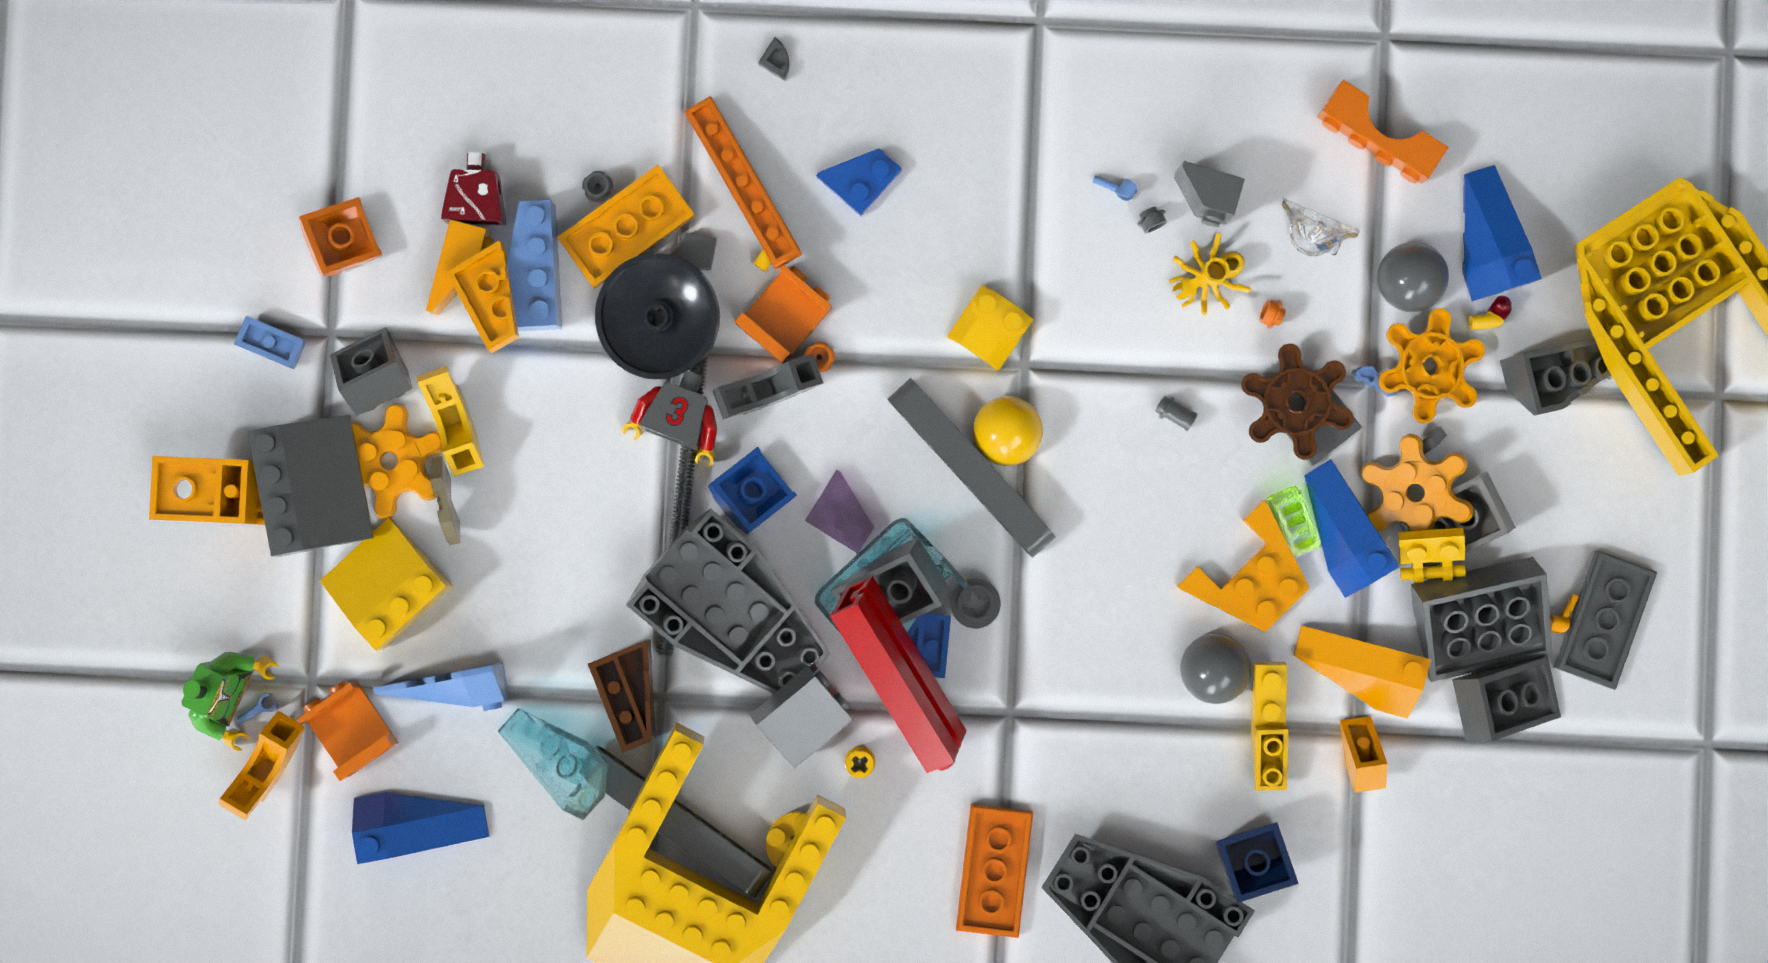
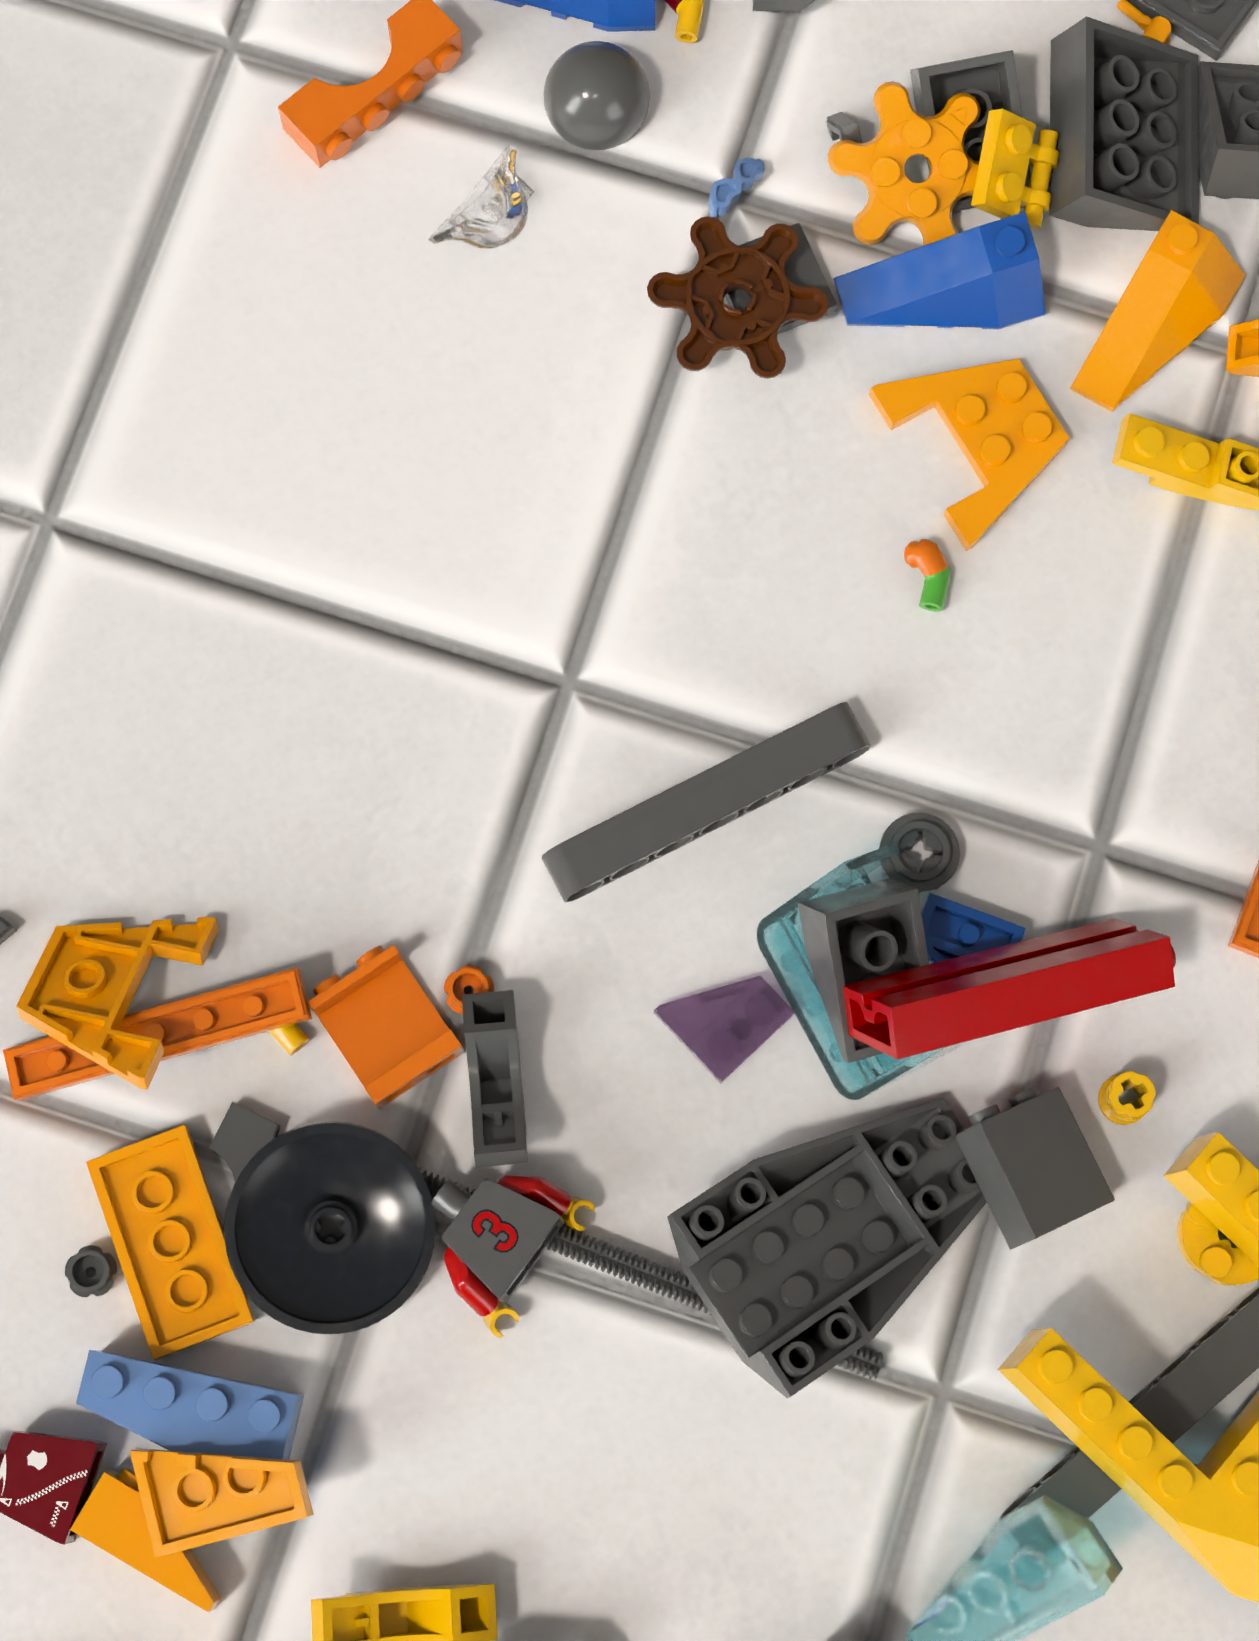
camera: 75 degrees left, 10 degrees down
reddish brown wedge [588,639,656,753] -> none
blue slope [708,447,797,535] -> none
blue wing [816,148,902,217] -> none
yellow slope [947,285,1034,372] -> none
yellow piece [973,396,1043,466] -> none
medium blue hand [1093,175,1137,201] -> none
dark grey plate [1137,206,1167,234] -> none
dark grey pin [1155,396,1197,431] -> none
yellow animal [1169,233,1251,315] -> none
dark grey slope [1174,161,1245,227] -> none
dark grey piece [1180,633,1251,704] -> none
orange plate [1259,299,1286,329] -> none
clear neon green slope [1267,486,1322,557] -> none
light orange plate [1378,308,1485,424] -> none
none -> light orange wing [16,917,219,1090]
none -> arm [904,539,951,612]

